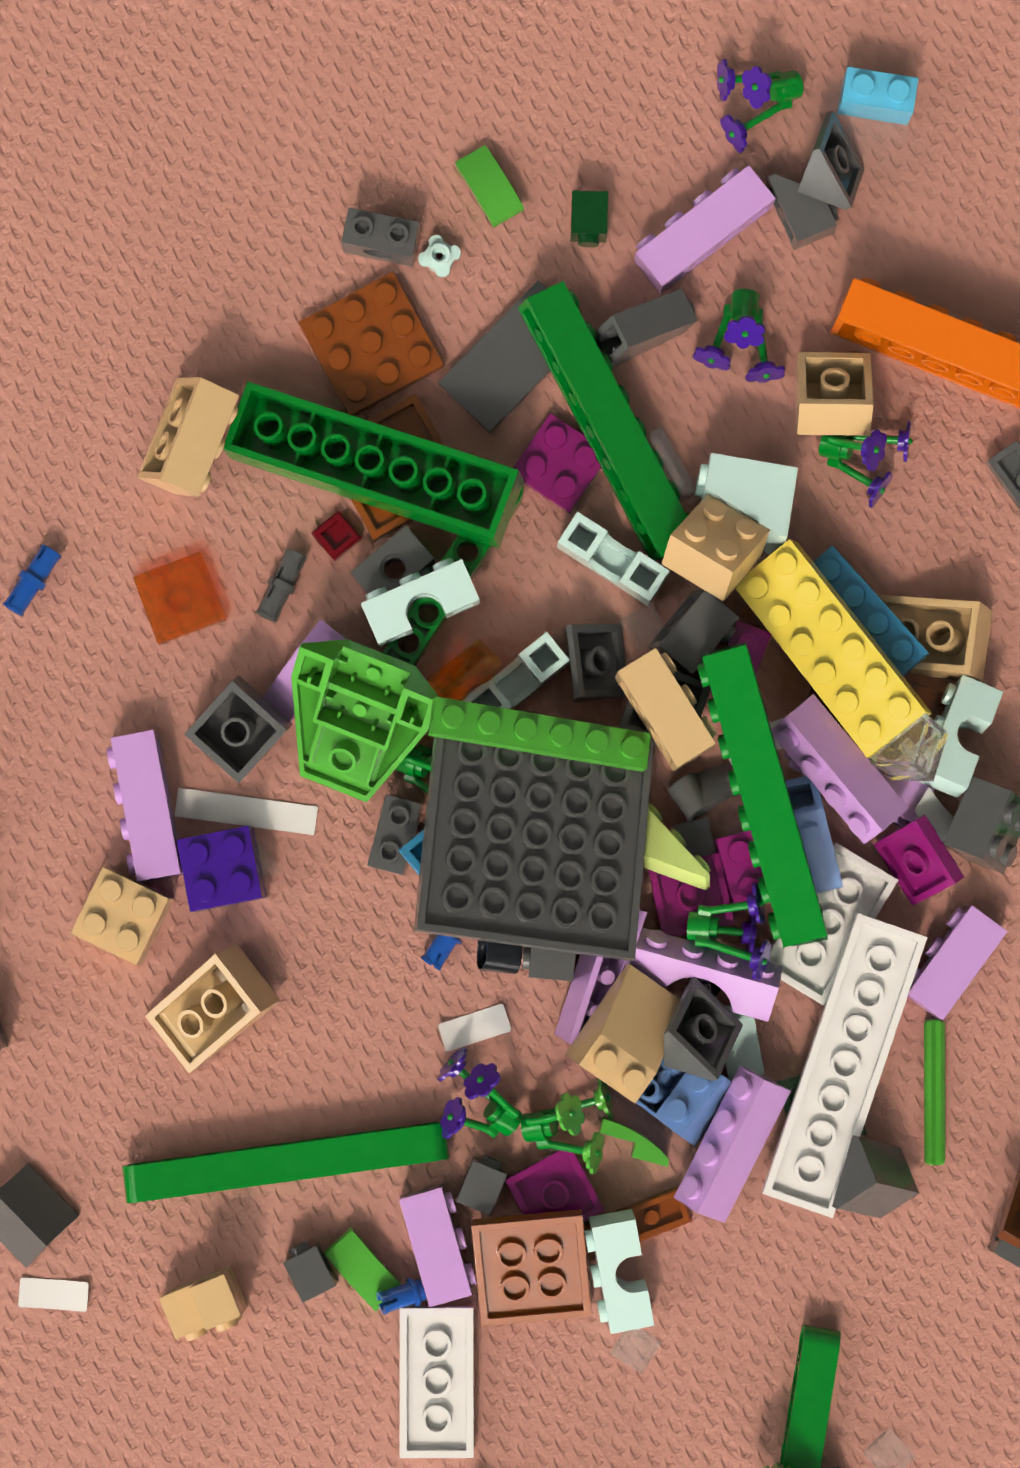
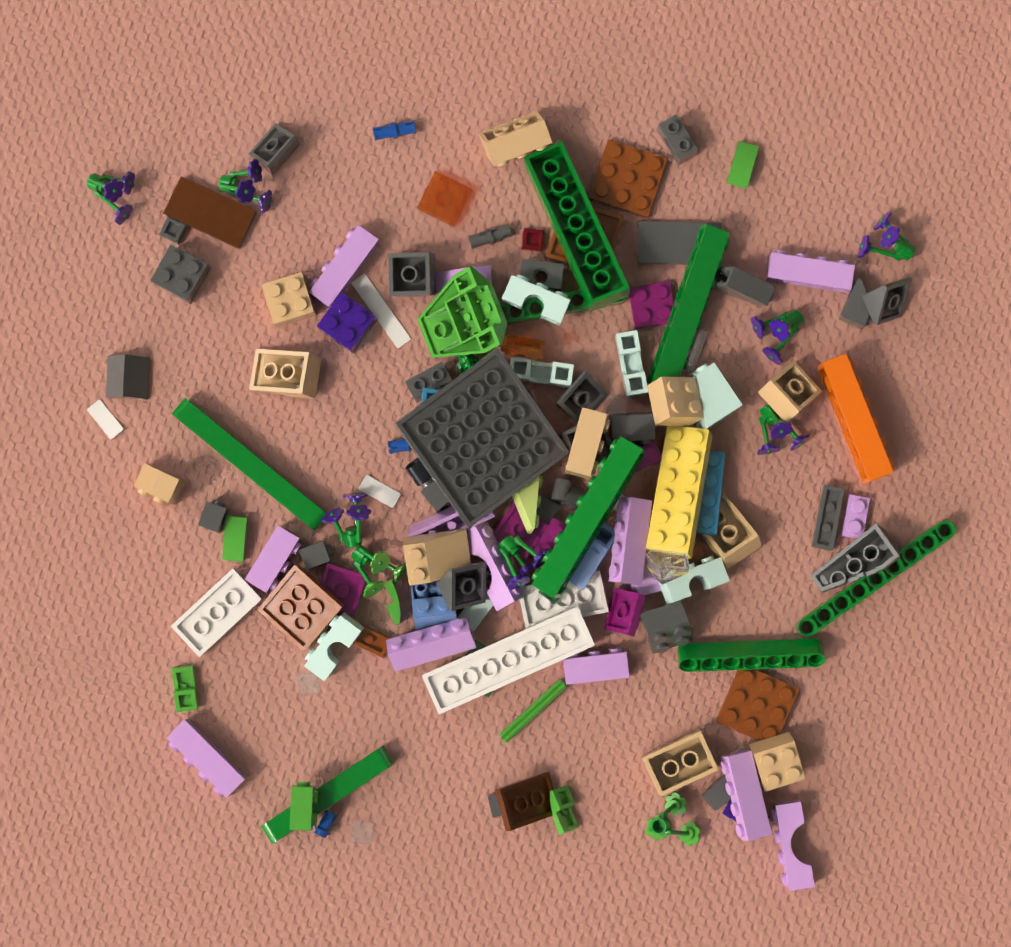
camera: 50 degrees right, 0 degrees up
blue pin [376,1278,426,1315] -> none
light aqua plate [418,235,461,277] -> none
bright green plate [428,696,651,772] -> none
dark green brick [570,190,608,248] -> none
dark grey slope [832,1135,919,1218] -> none
medium azure brick [837,67,919,125] -> none
white sticker [914,787,954,842] -> none

